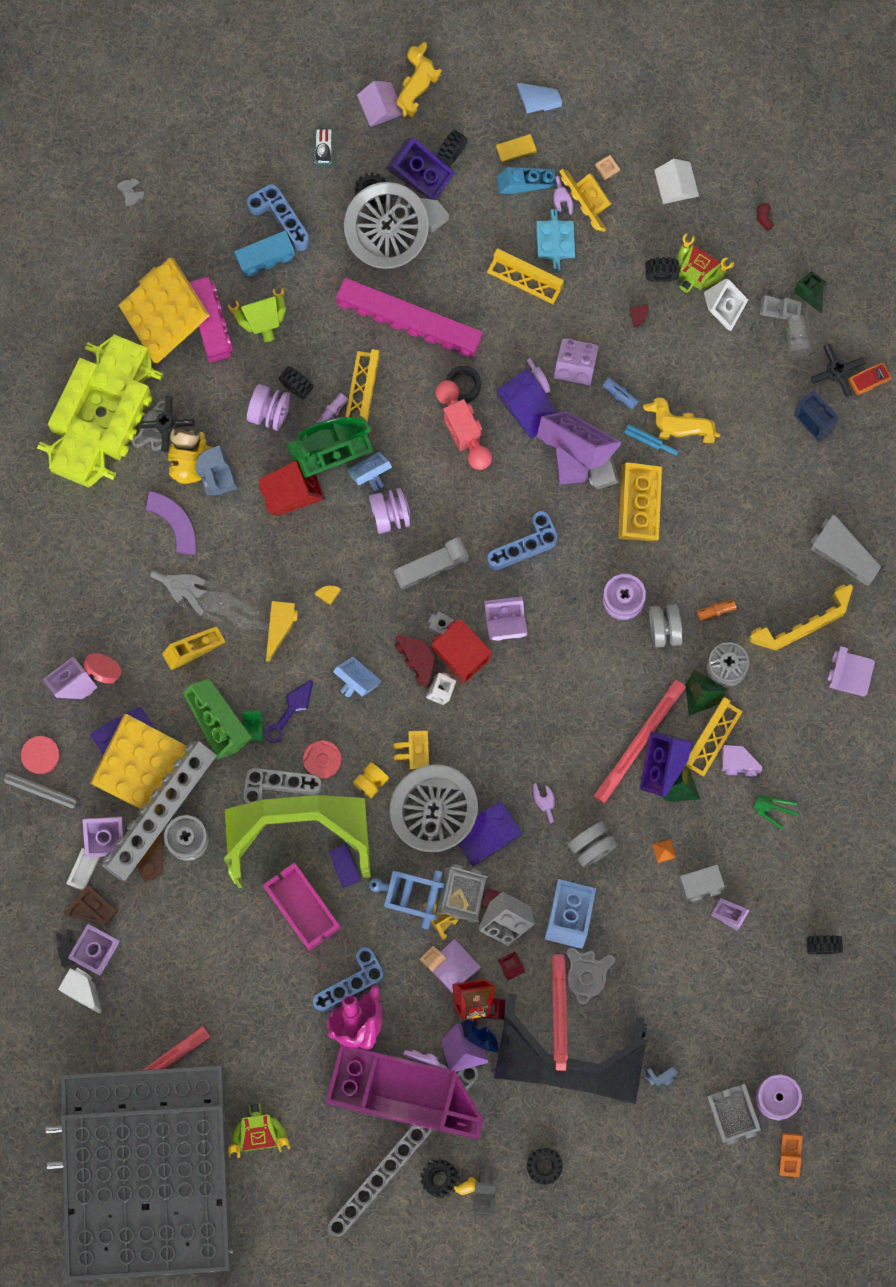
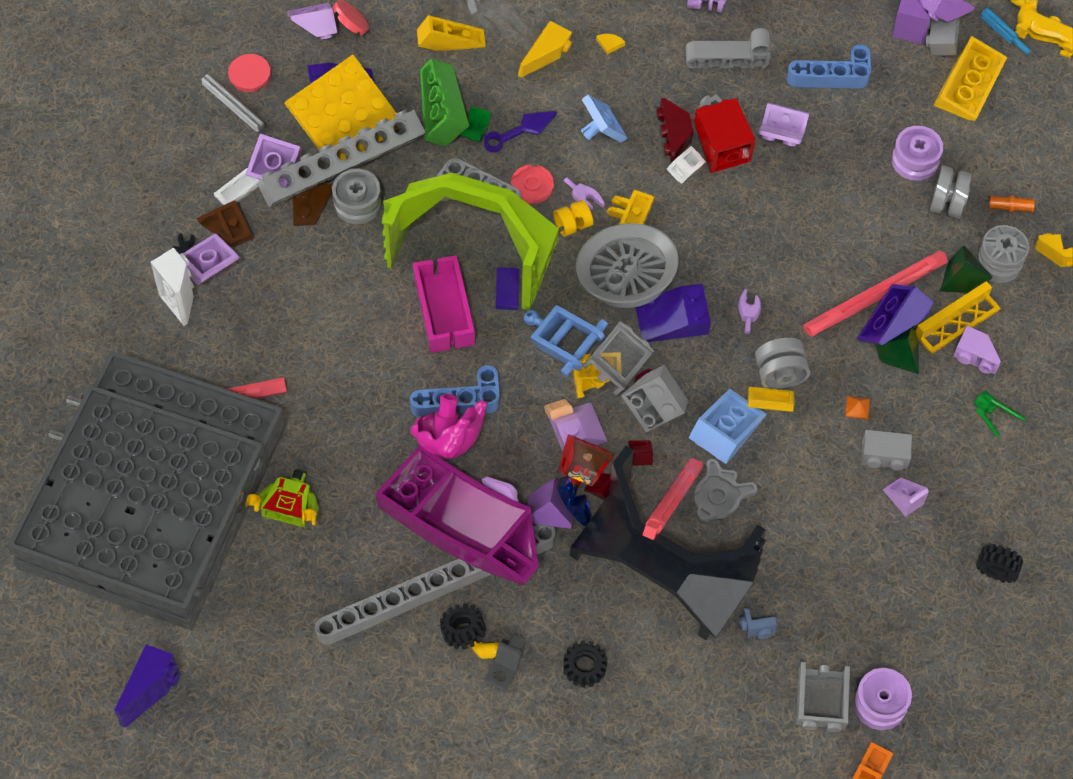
camera: 20 degrees right, 15 degrees down
none -> lavender hand [564,177,605,210]
none -> yellow tile [748,387,794,412]

